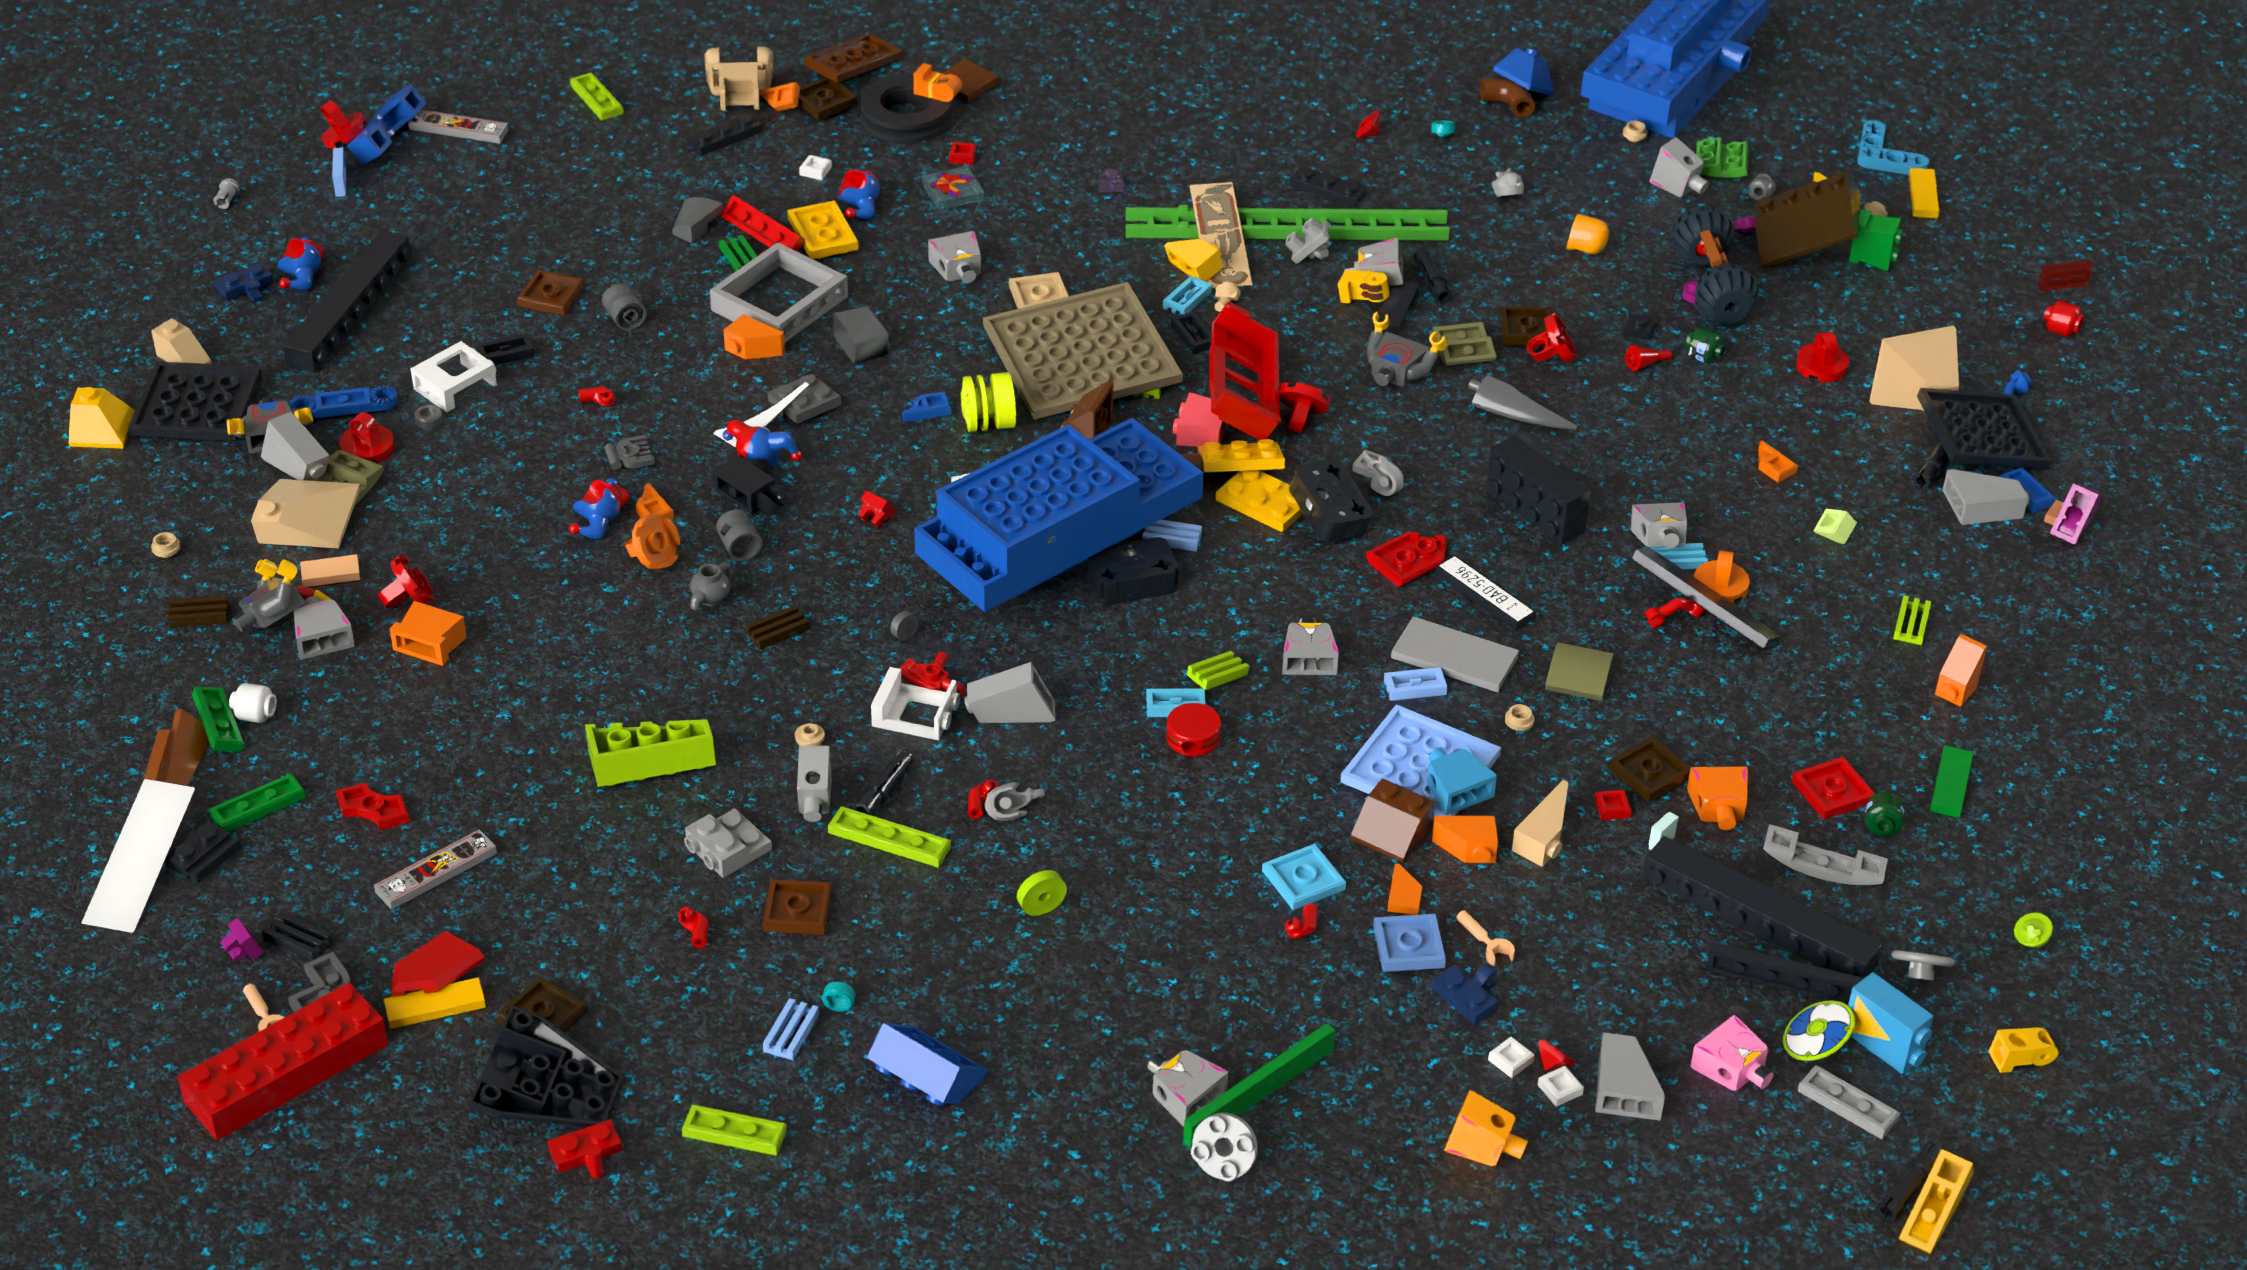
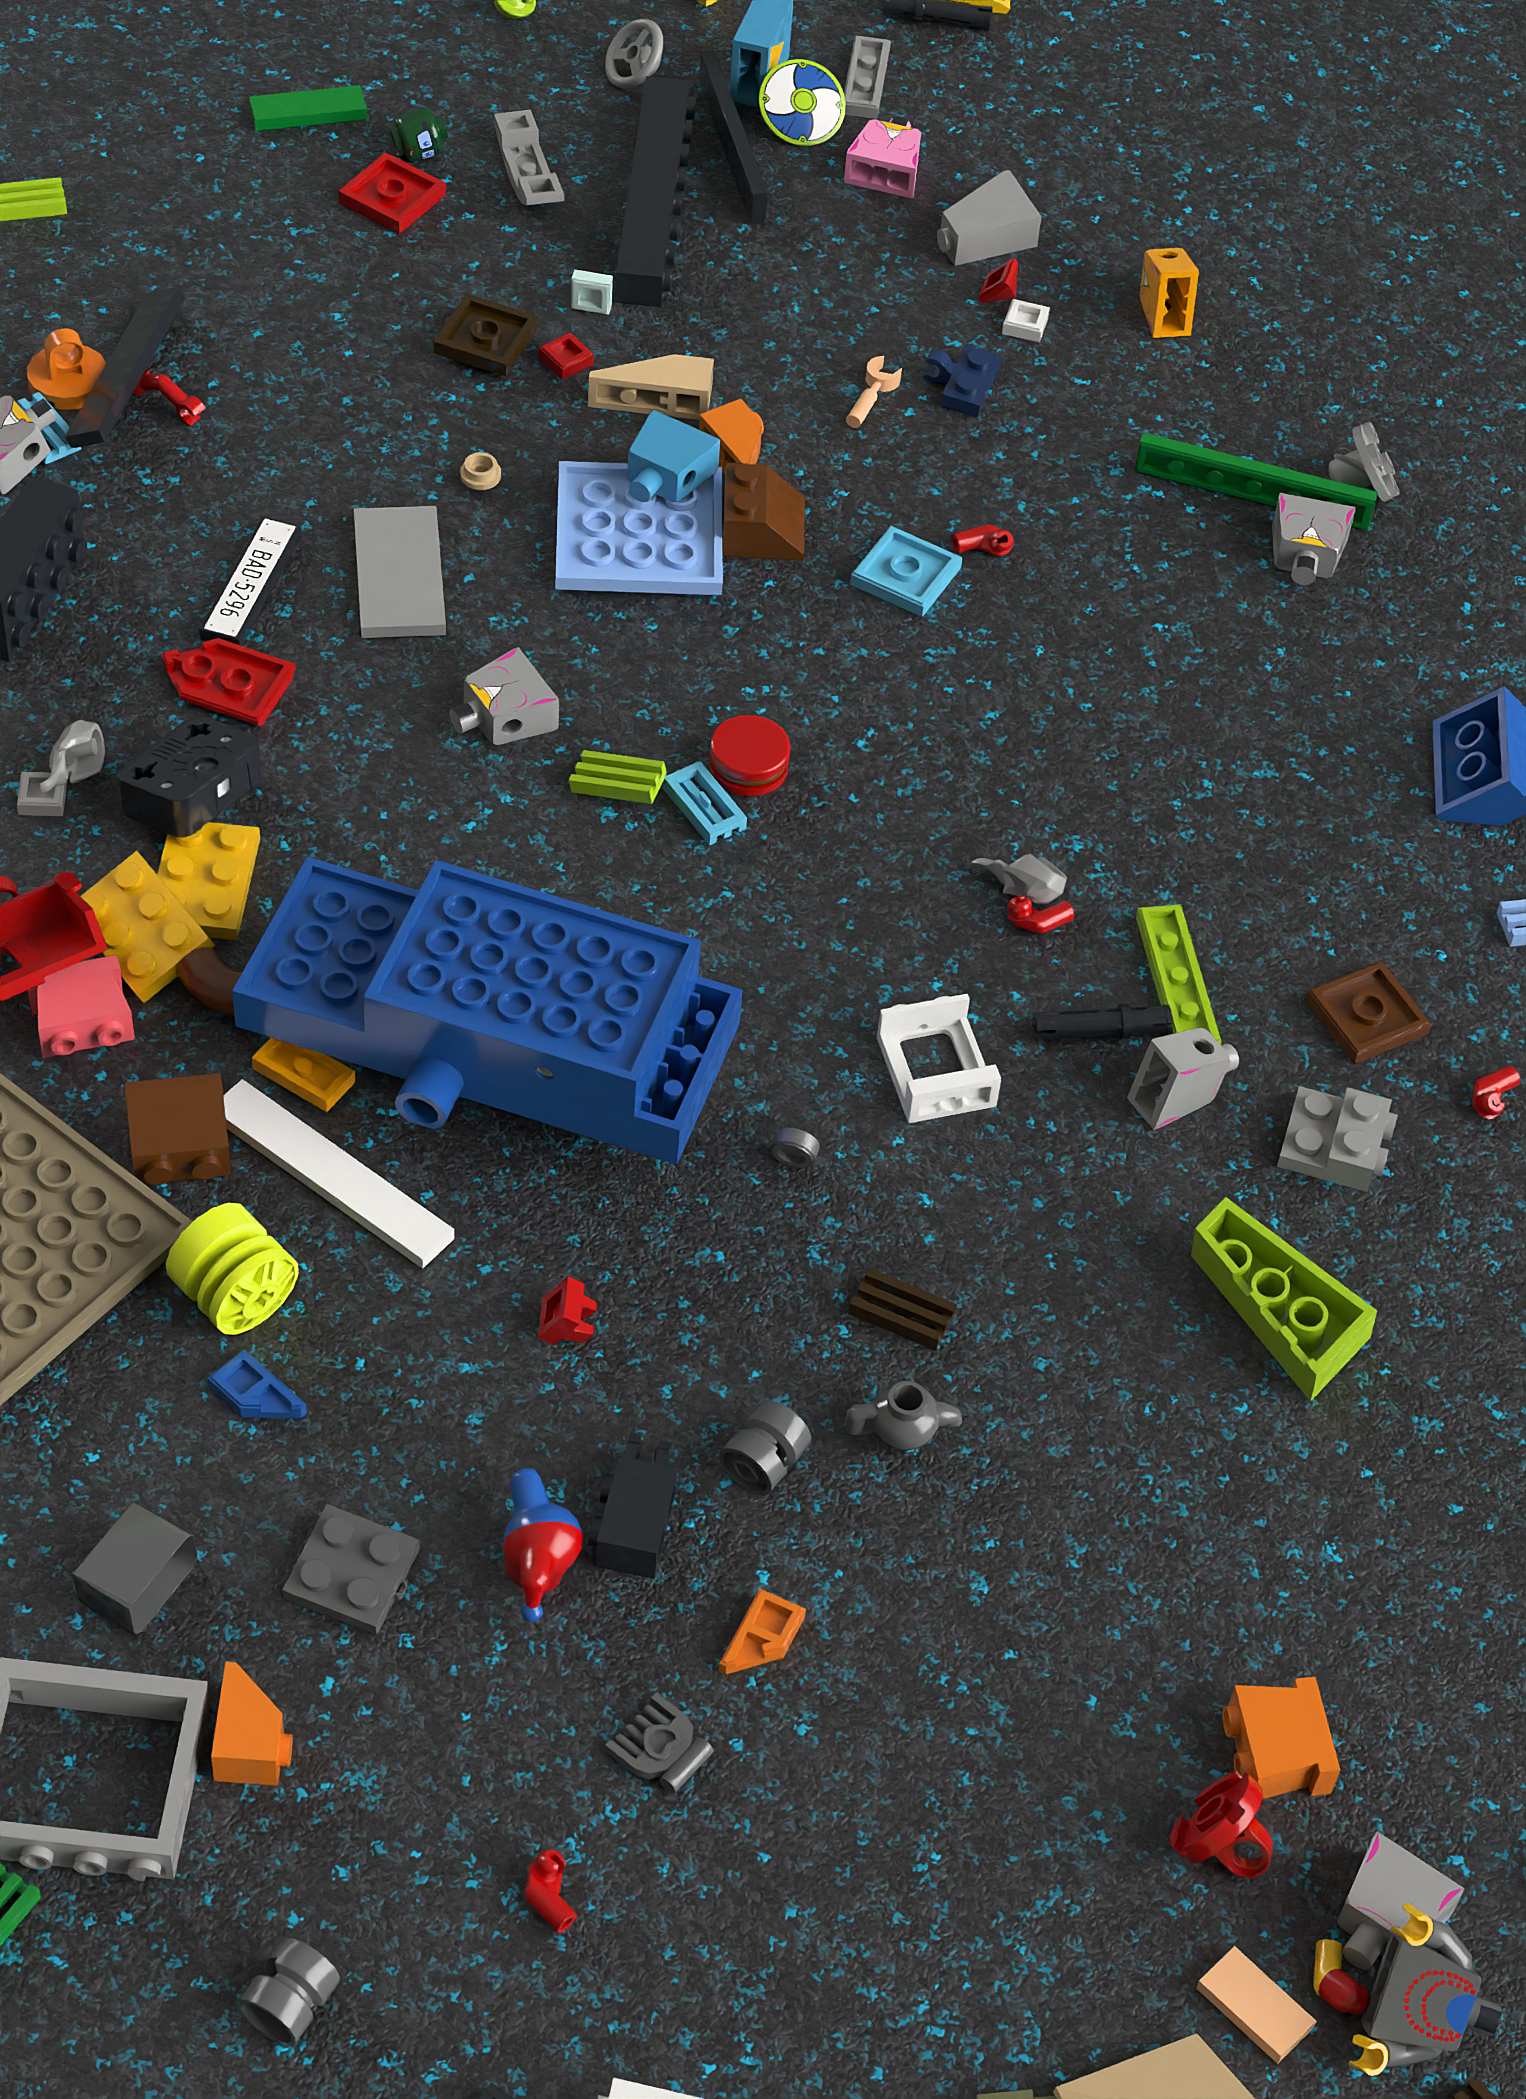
camera: 125 degrees left, 10 degrees up
blue piece [569,478,629,540] -> none
orange tile [625,513,680,570] -> none
white sticker [713,382,809,447] -> none
tan plate [795,723,825,746] -> none
teal tile [822,982,855,1012] -> none
red piece [899,652,966,696] -> none
light grey slope [964,662,1055,723] -> none
lime piece [1017,870,1067,916] -> none
medium blue plate [1373,914,1446,972] -> none
light blue tile [1384,667,1447,701] -> none
orange tile [1387,864,1422,915] -> none
white tile [1538,1066,1584,1107] -> none
olive slope [1545,642,1614,701] -> none
orange torso [1687,767,1748,830] -> none
slope [1935,634,1987,707] -> none

